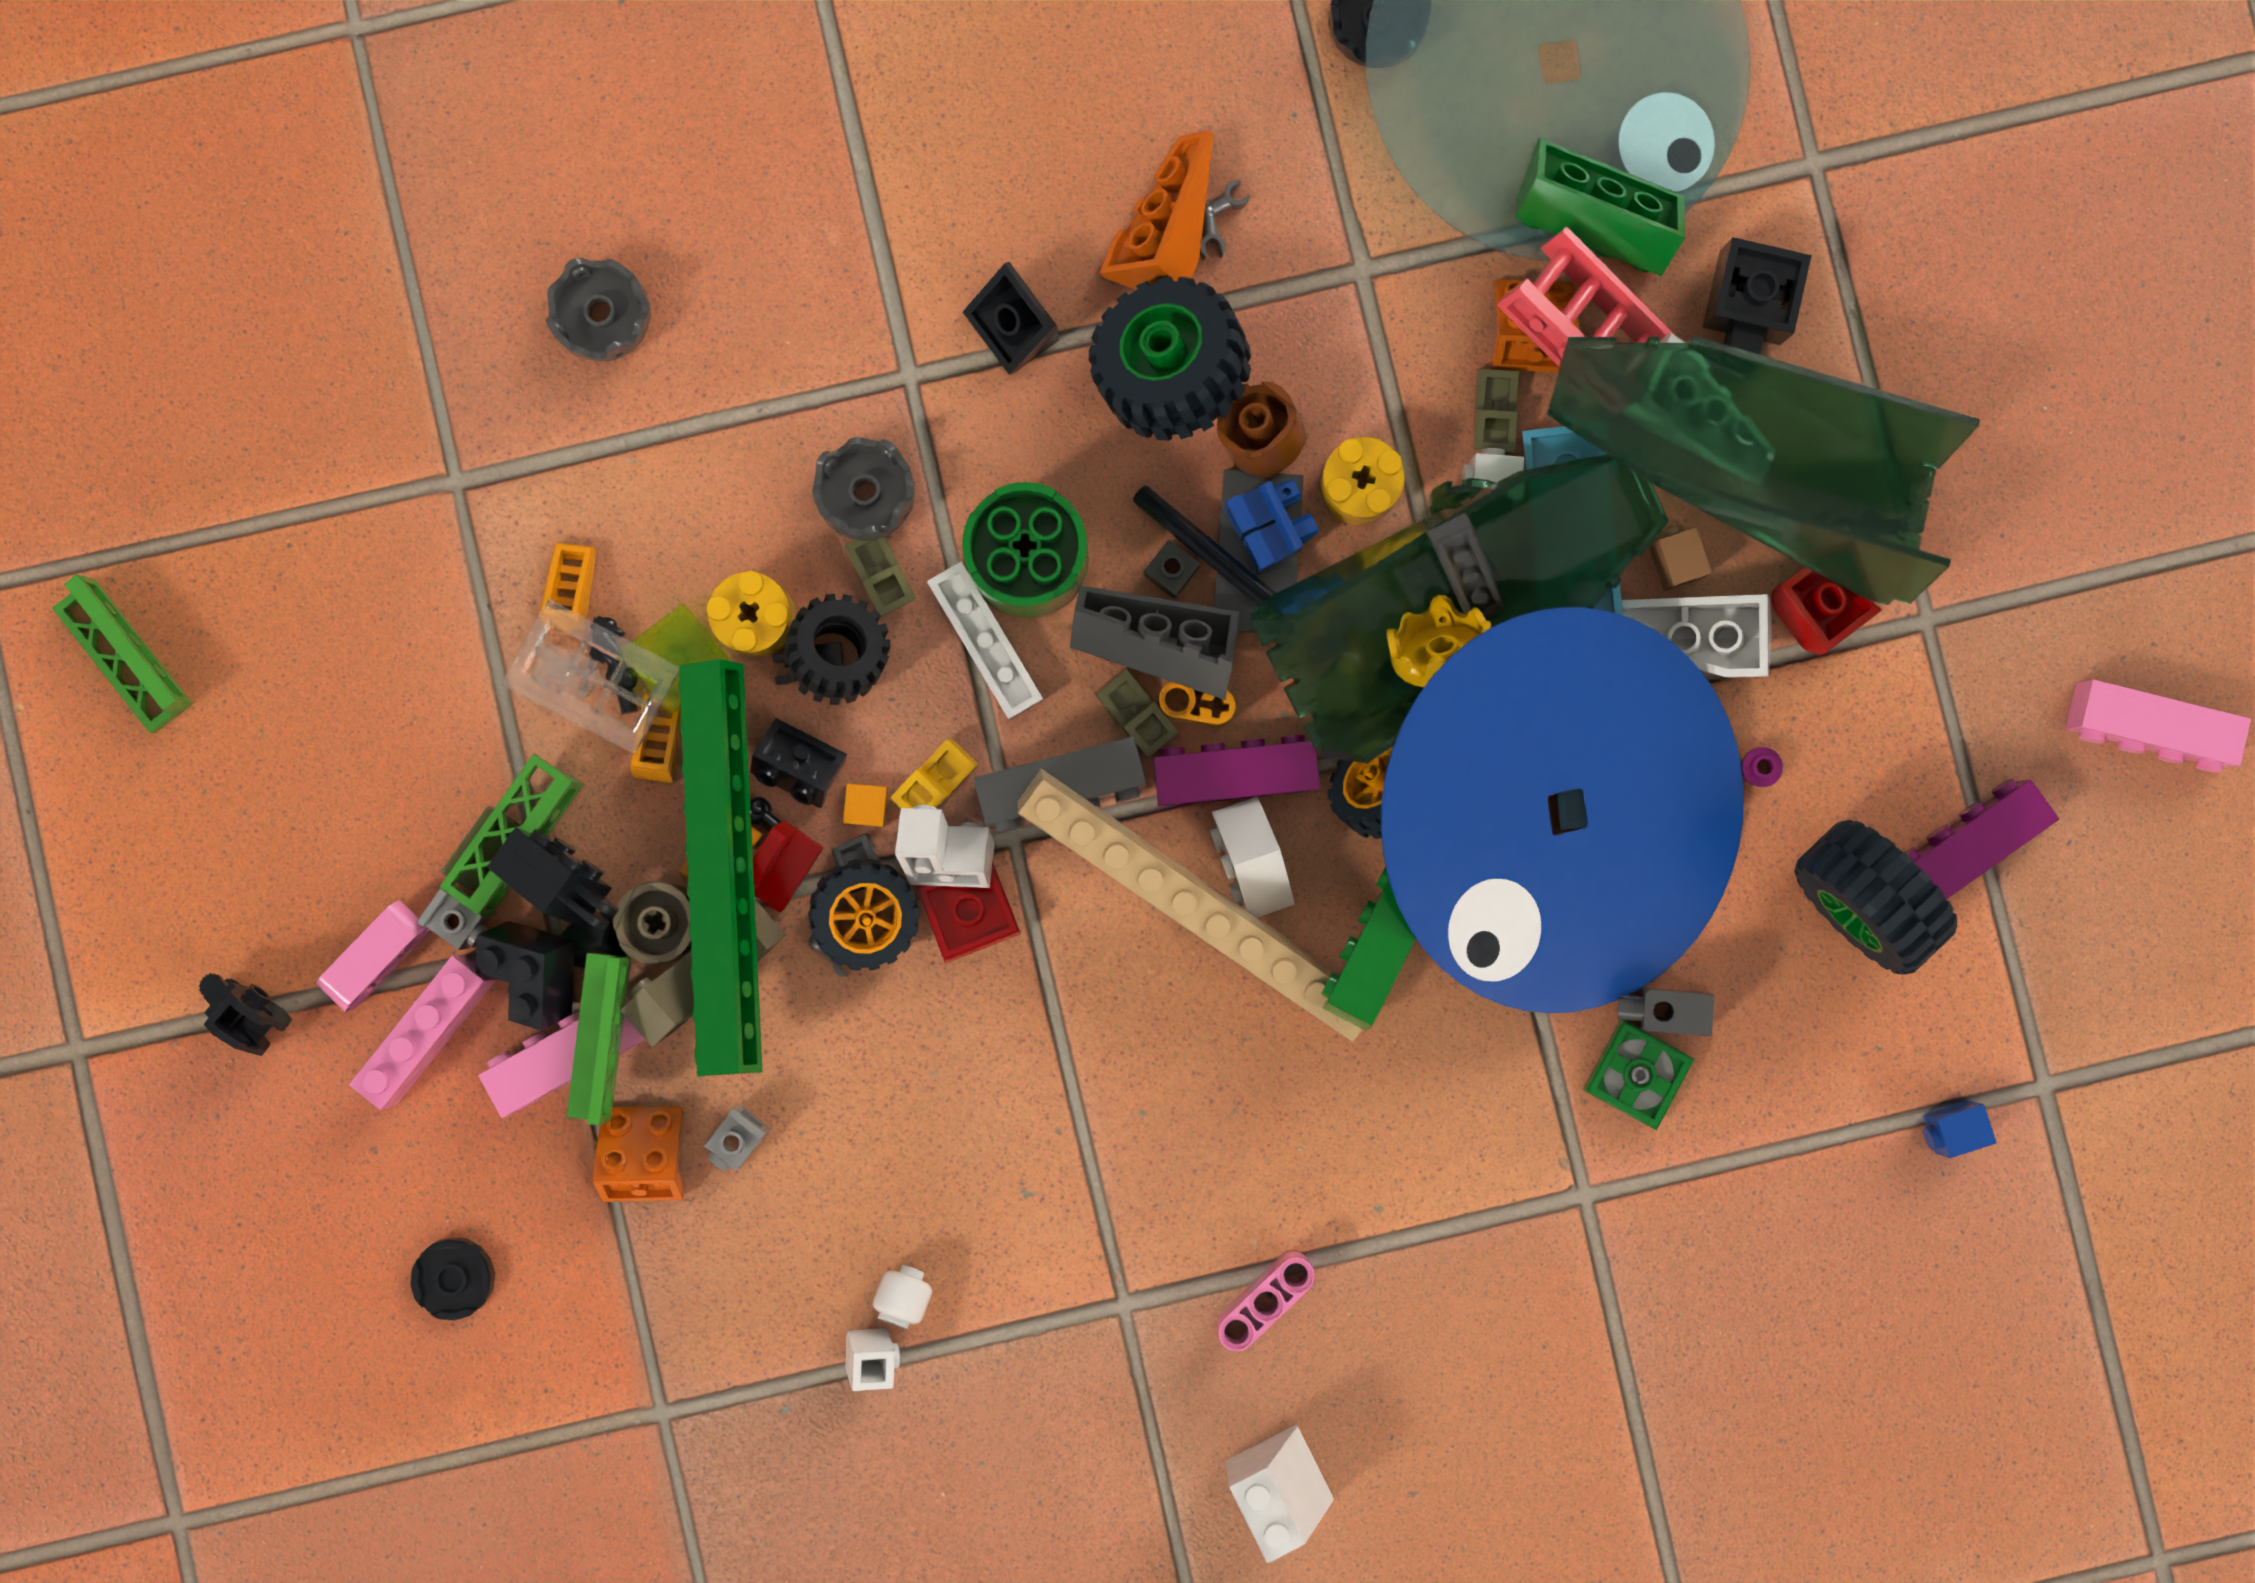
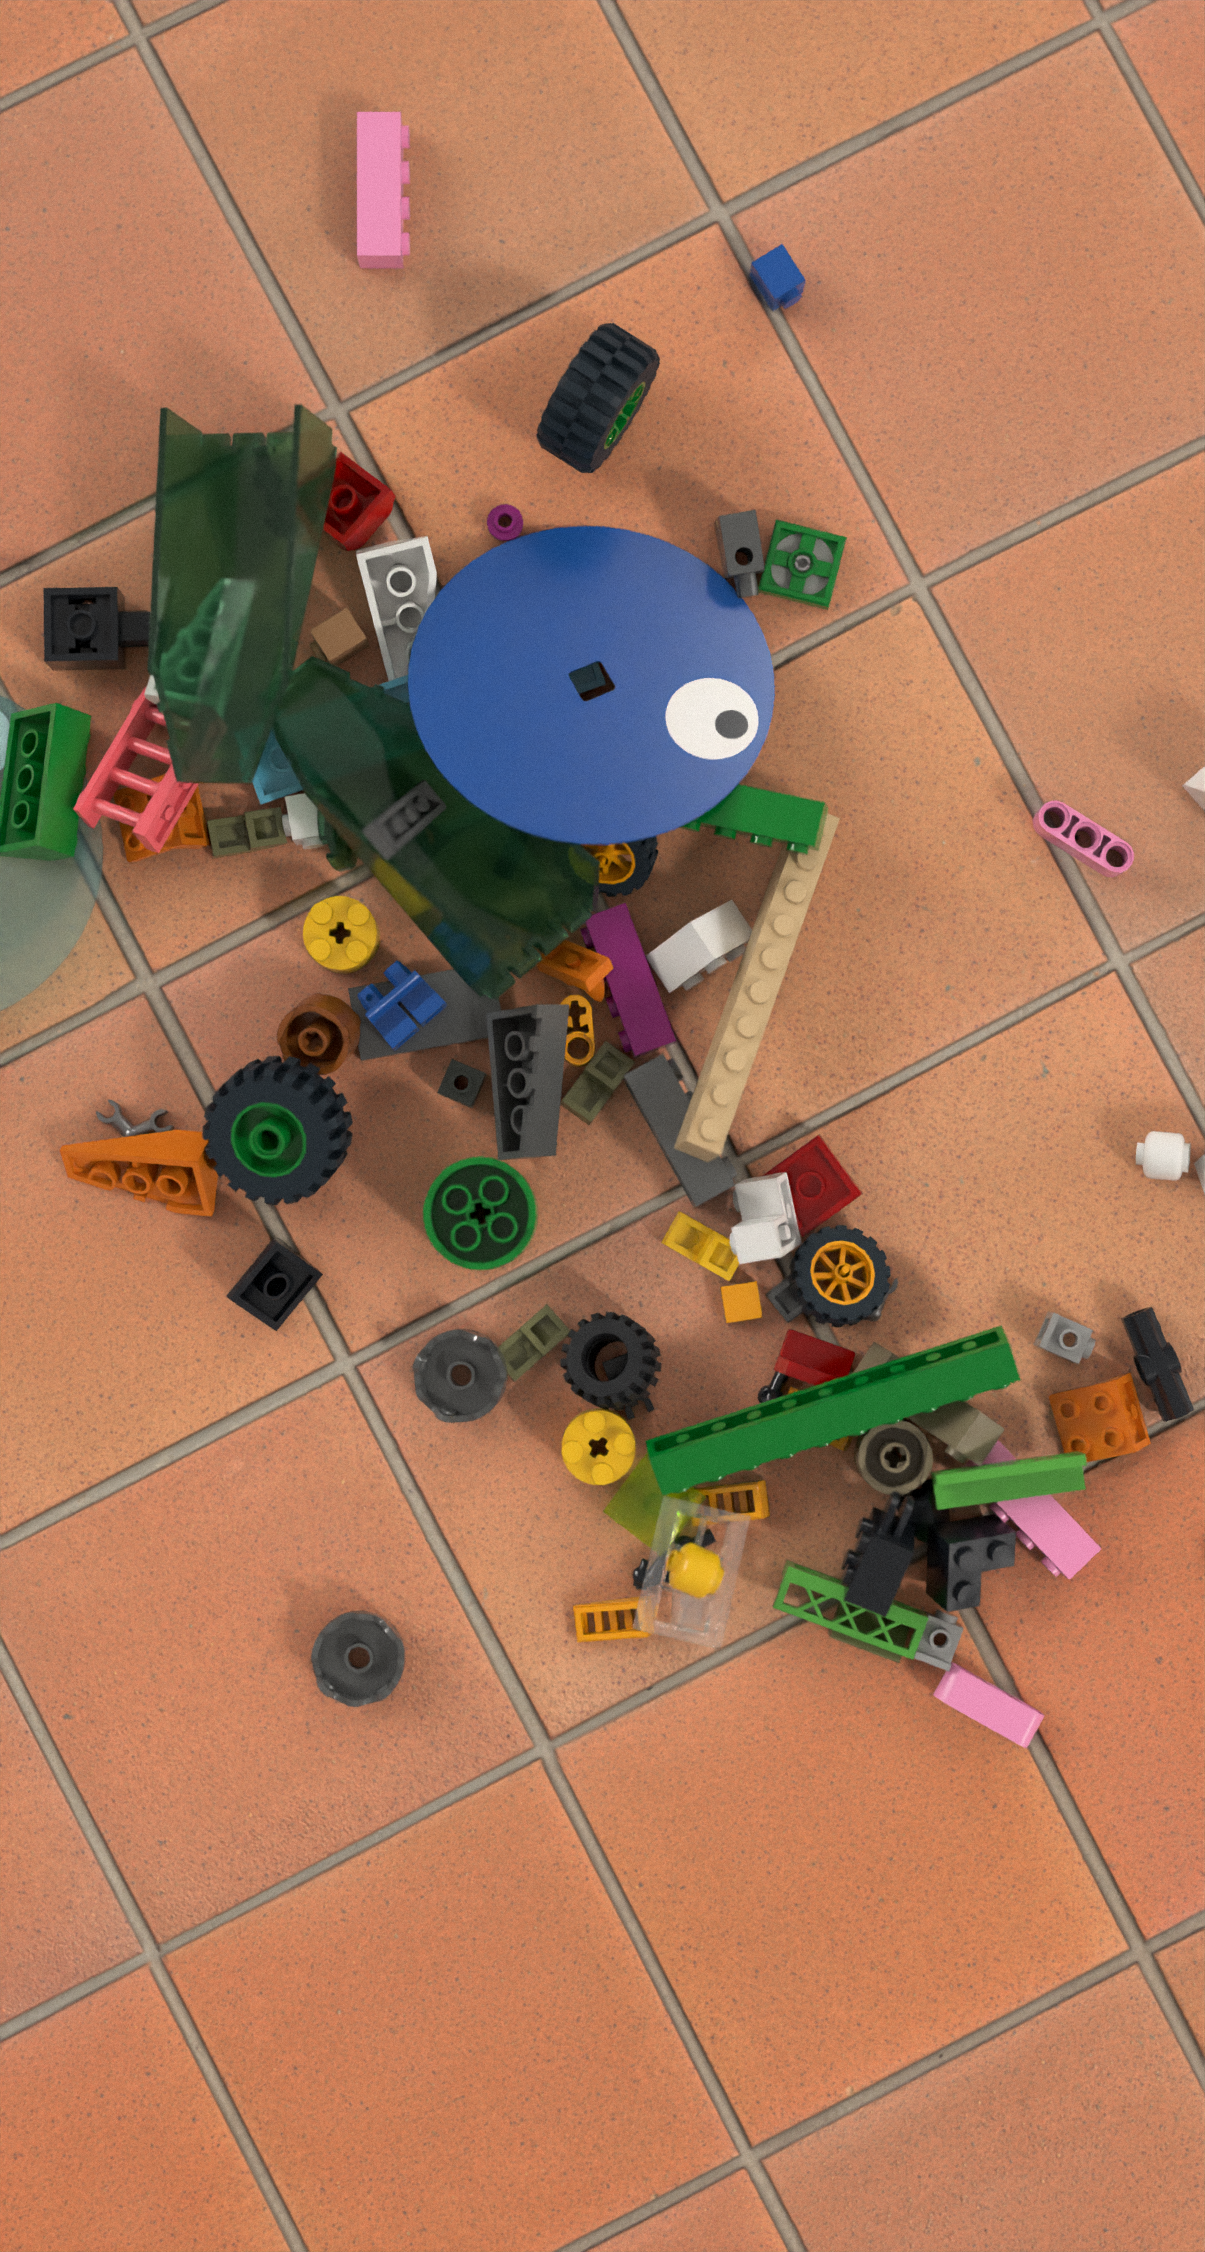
camera: 105 degrees left, 0 degrees up
bright green fence [52,574,192,733] -> none
black hinge [199,973,292,1056] -> none
bright pink brick [349,954,497,1110] -> none
black bracket [750,718,847,808] -> none
white plate [927,561,1043,720] -> none
black axle [1133,485,1294,624] -> none
yellow plate [1387,595,1491,687] -> none
magenta brick [1905,778,2060,900] -> none
none -> orange tile [534,937,613,1002]
none -> yellow head [665,1543,724,1599]
none -> black piece [1121,1307,1194,1422]

